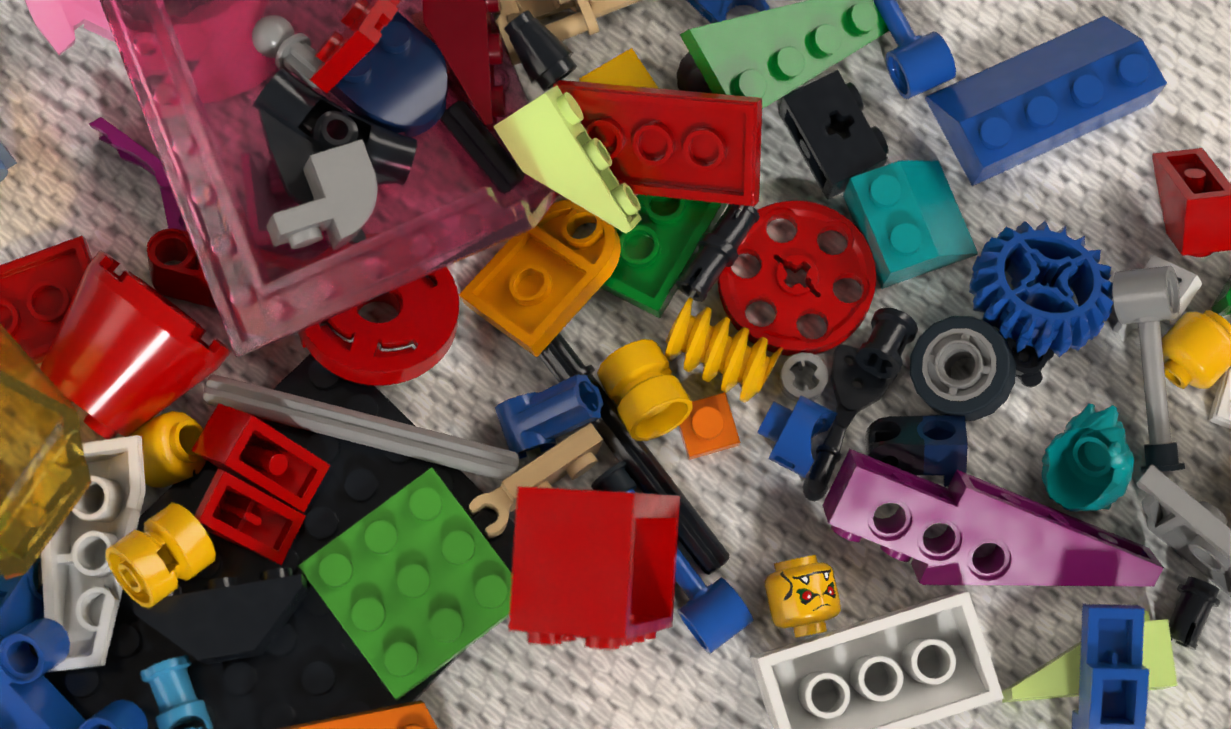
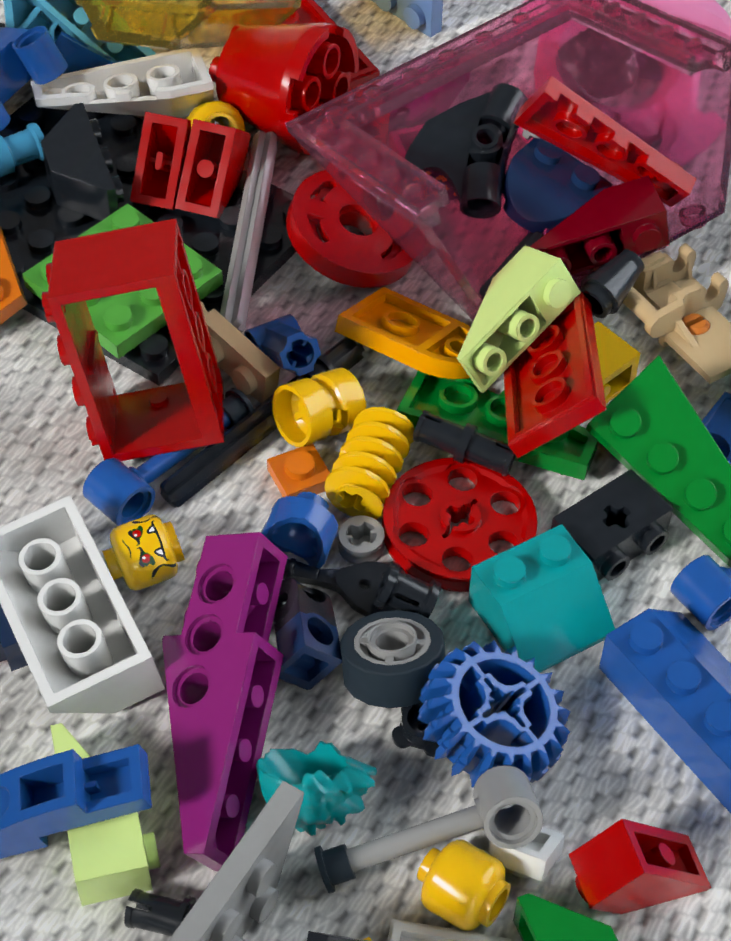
camera: 85 degrees right, 25 degrees down
yellow wheel [106,503,216,609] -> none
light grey brick [266,139,377,250] -> none

